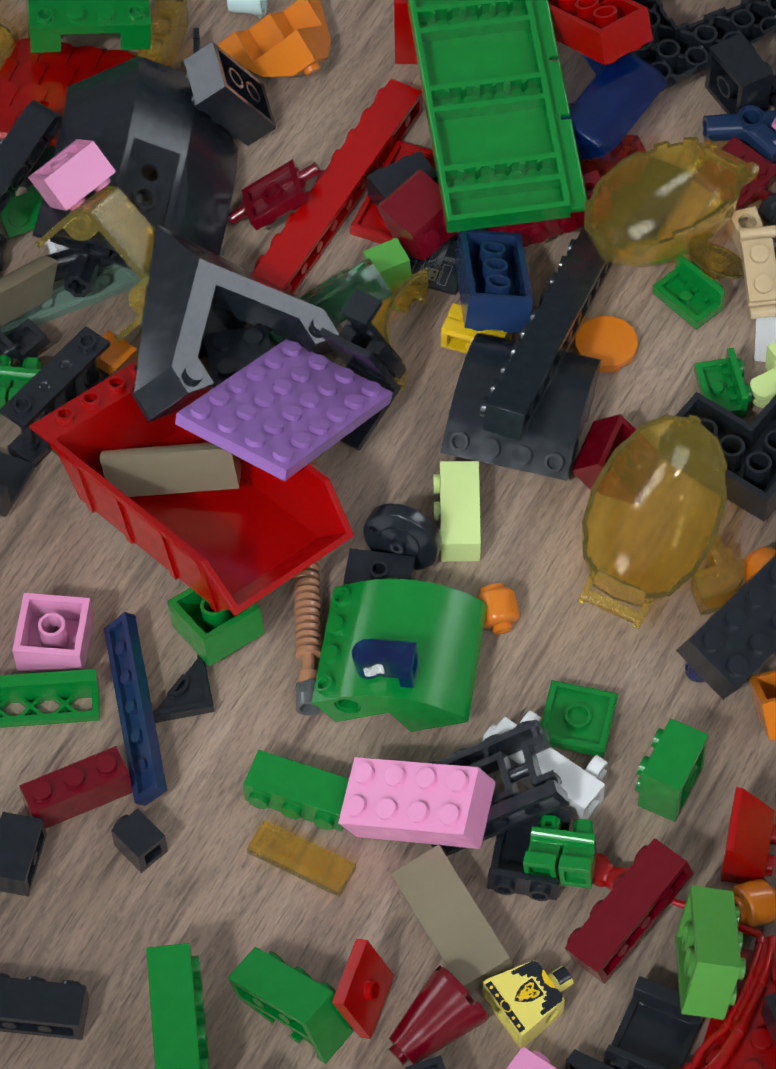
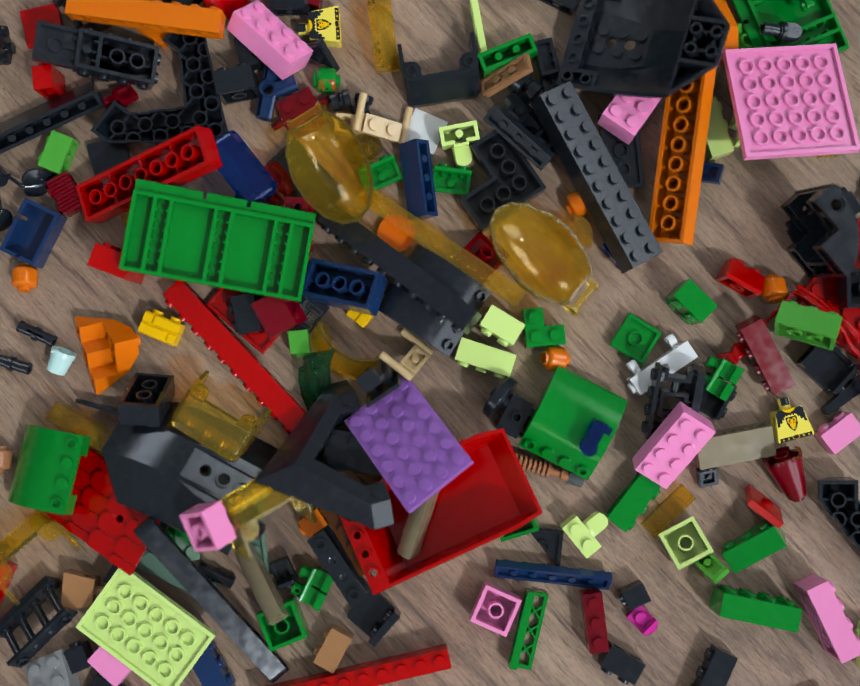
camera: 70 degrees left, 30 degrees up
dark red plate [228,159,321,231] -> none
none -> yellow brick [138,309,186,347]
none -> clear yellow windscreen [171,370,272,461]
none -> clear yellow plate [357,184,527,308]
none -> tan plate [379,328,434,381]
none -> dark blue brick [399,139,438,220]
none -> yellowish green brick [478,305,525,347]
none -> green brick [521,307,566,348]
none -> yellowish green brick [559,511,608,559]
none -> dark pink bracket [625,605,659,637]
none -> yellowish green brick [658,516,714,571]
none -> bright green slope [694,553,730,585]
none -> black tile [696,467,718,488]

